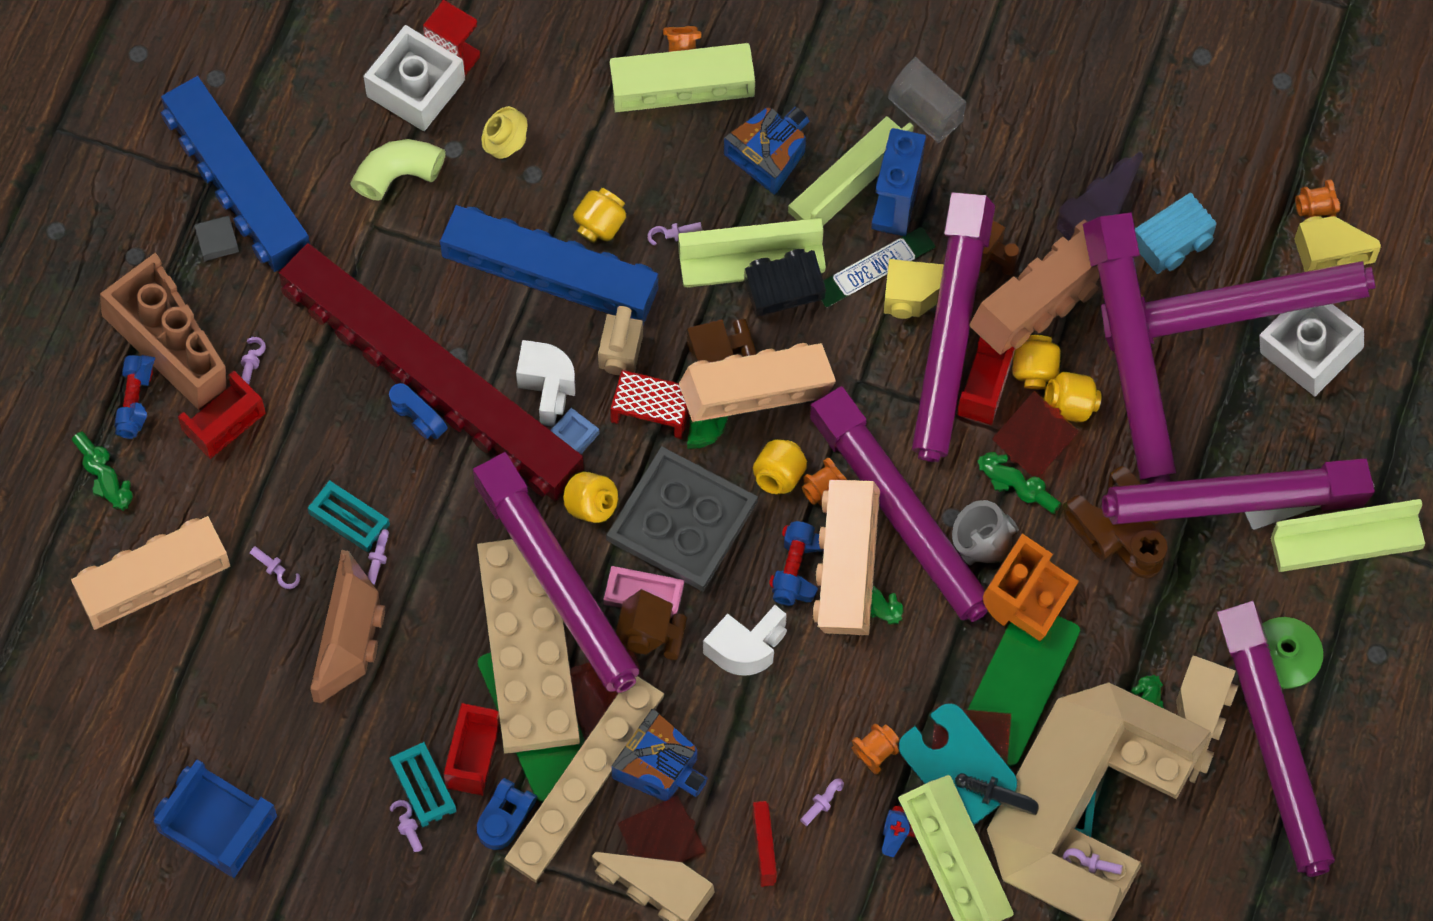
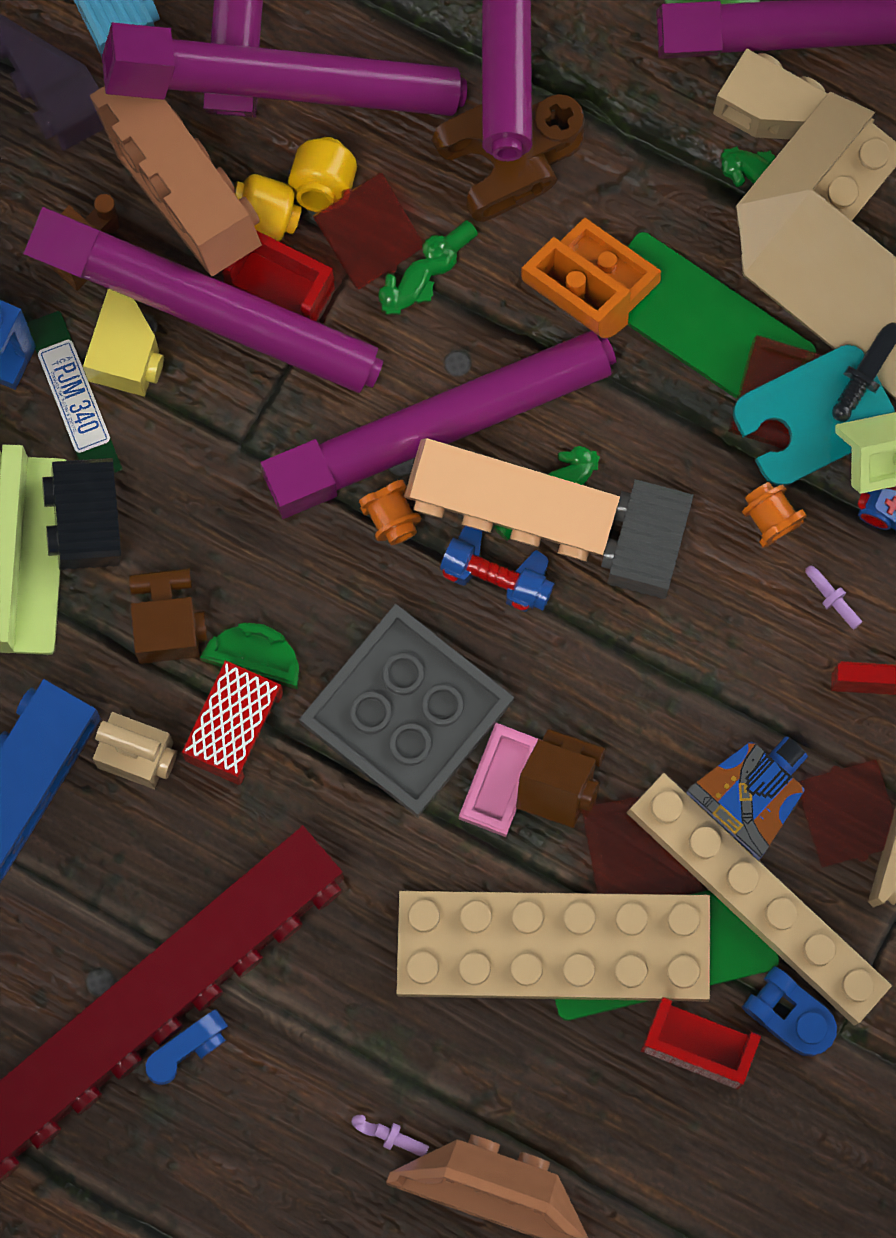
camera: 80 degrees left, 10 degrees up
teal tile [307,480,390,553] -> none
teal tile [390,742,457,828] -> none
lavender hand [390,800,423,852] -> none
magenta brick [473,452,639,693] -> none
white brick [516,340,576,427] -> none
medium blue tile [550,408,599,454] -> none
yellow head [563,472,618,523] -> none
light nougat brick [679,343,836,422] -> none
white brick [703,605,787,675] -> none
yellow head [753,439,807,494] -> none
light grey helmet [952,500,1019,566] -> none
none -> dark grey brick [601,479,694,599]

